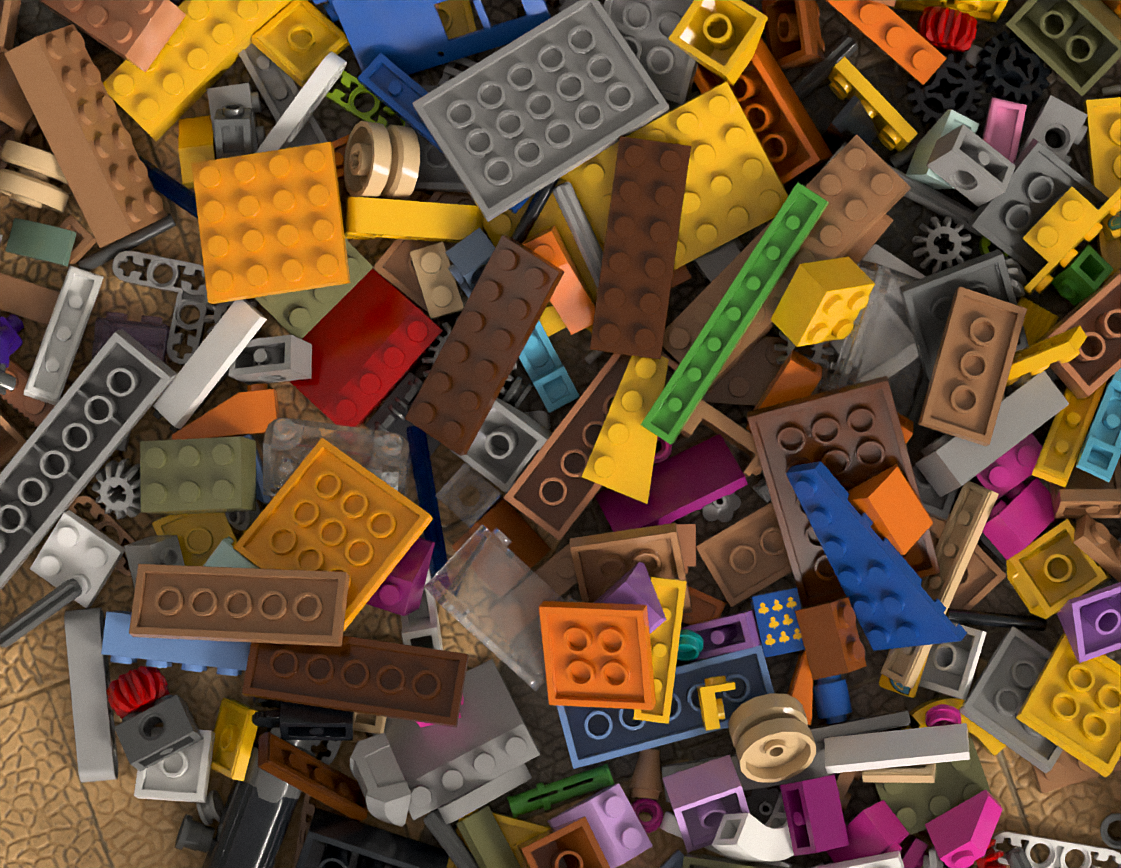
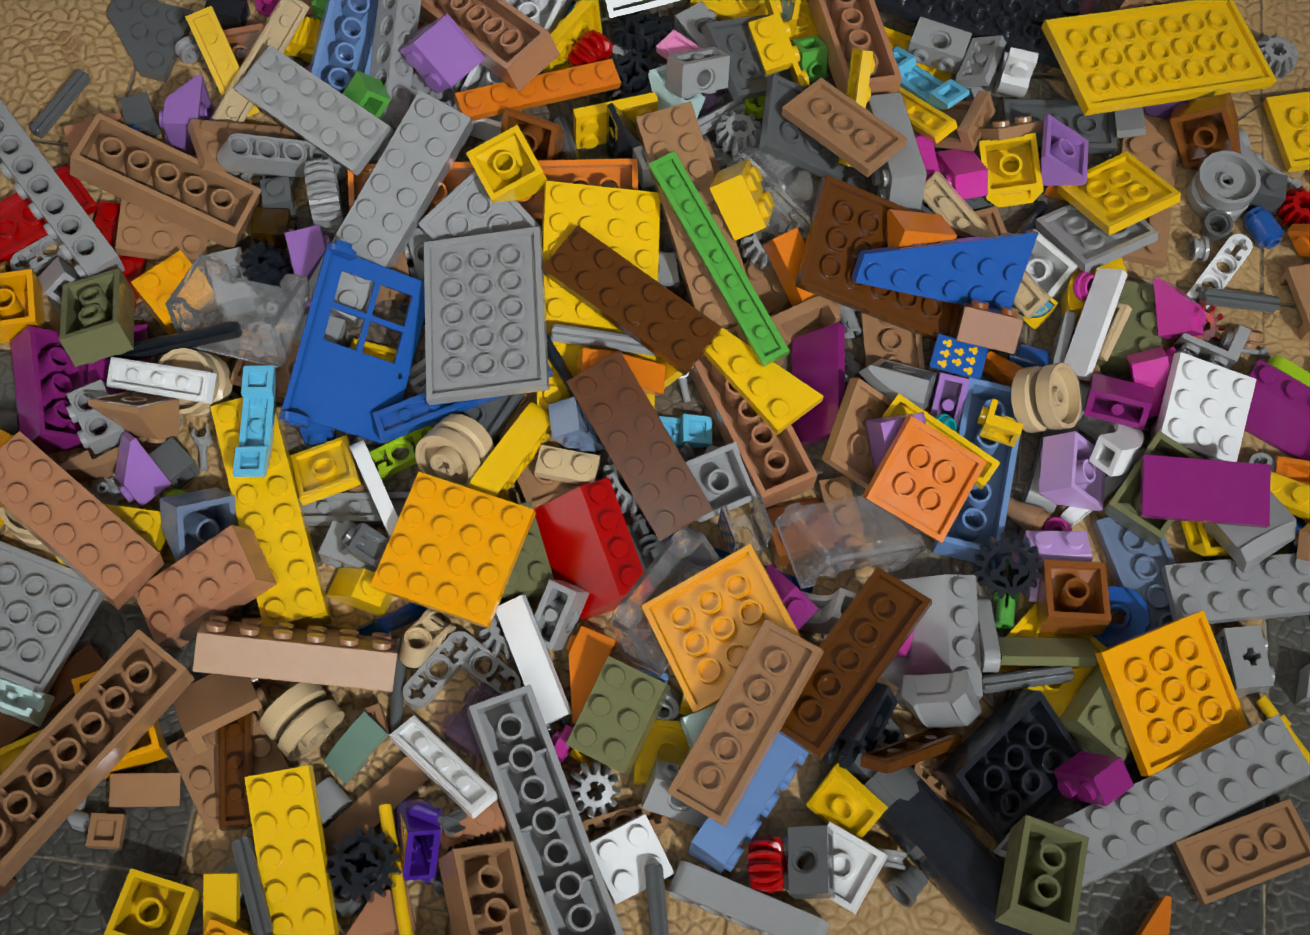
camera: 65 degrees left, 20 degrees down
none -> tan piece [399,609,456,668]
none -> dark pink plate [552,725,573,766]
none -> light grey slope [859,358,938,410]
none -> black gear [974,532,1043,599]
none -> light grey bush [1187,236,1210,262]

